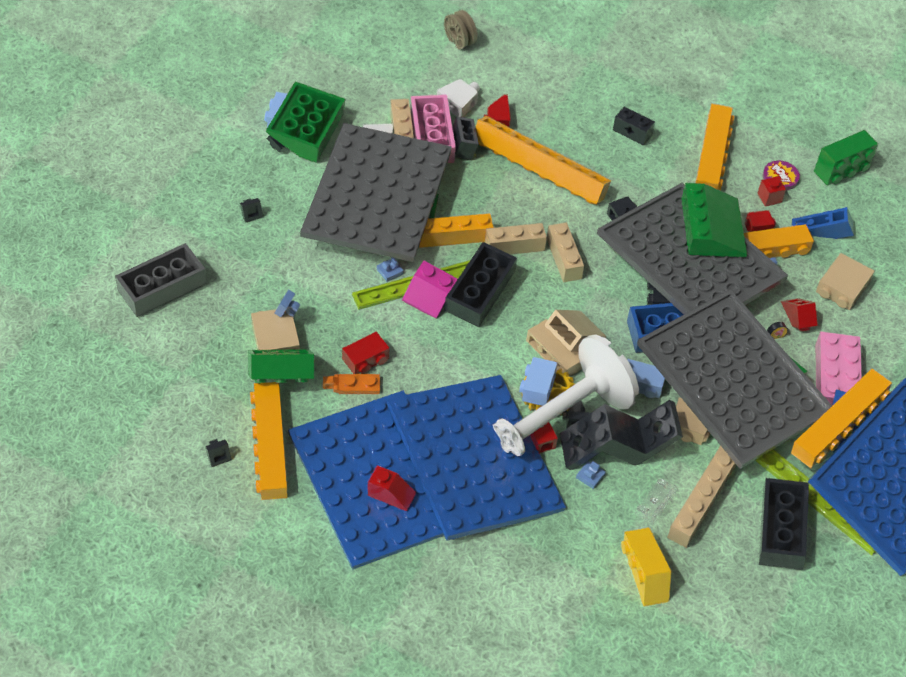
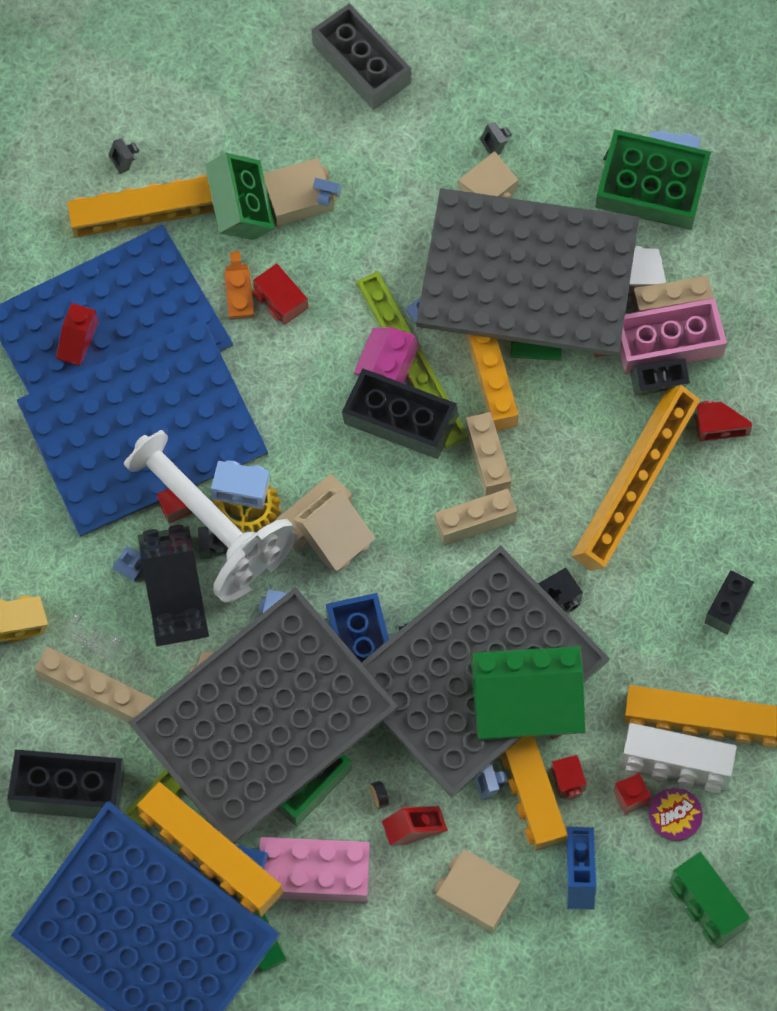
camera: 90 degrees right, 15 degrees up
white torso [437,79,480,117] -> none
none -> tan torso [458,151,519,198]
none -> white brick [620,723,737,793]

